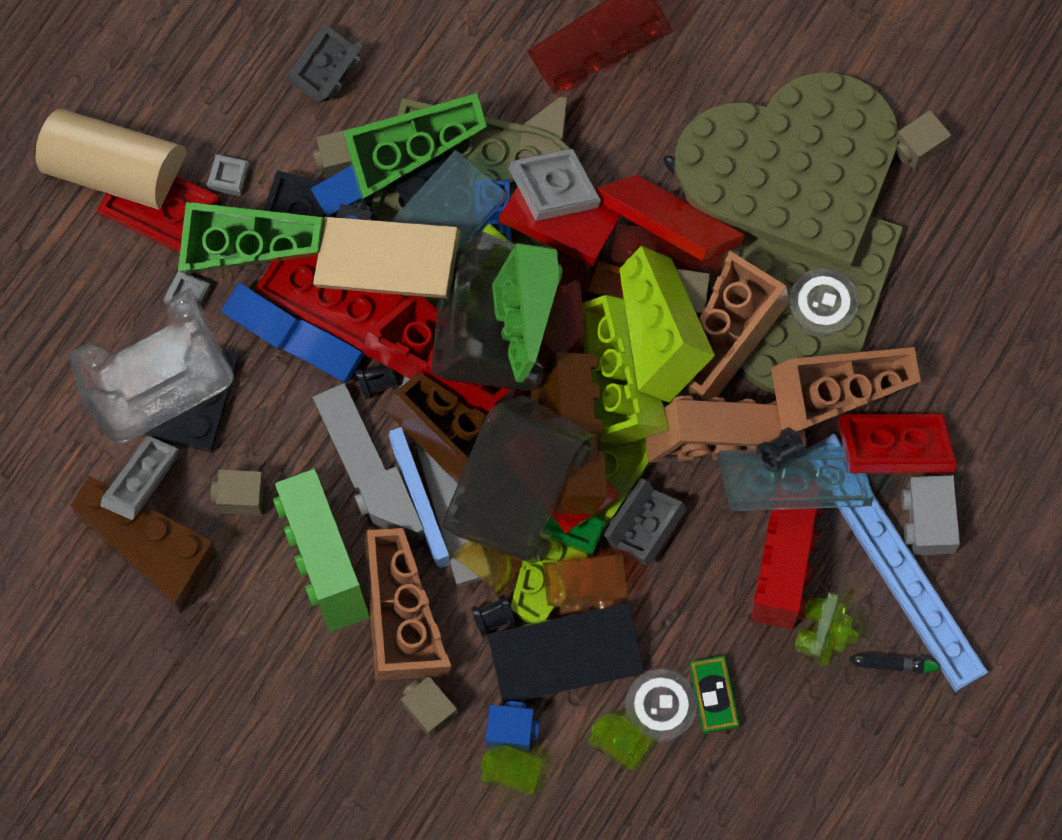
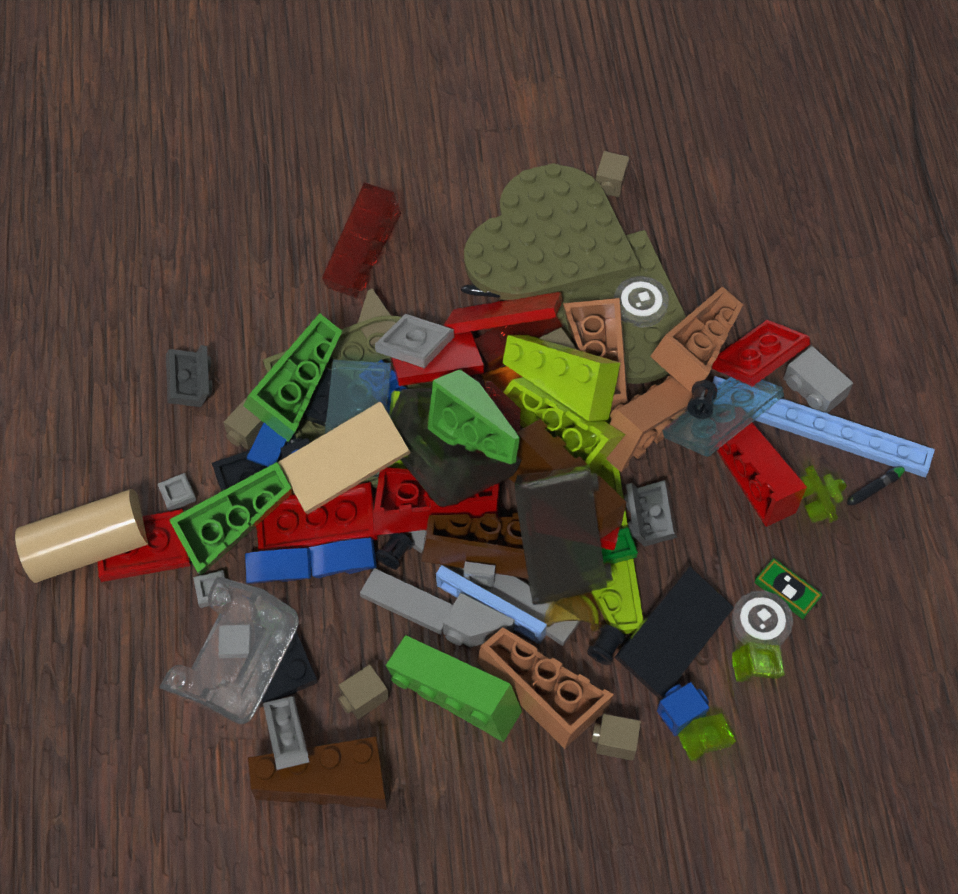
camera: 40 degrees left, 10 degrees down
clear orange brick [543,554,627,613] -> none
none -> light grey tile [464,561,495,588]

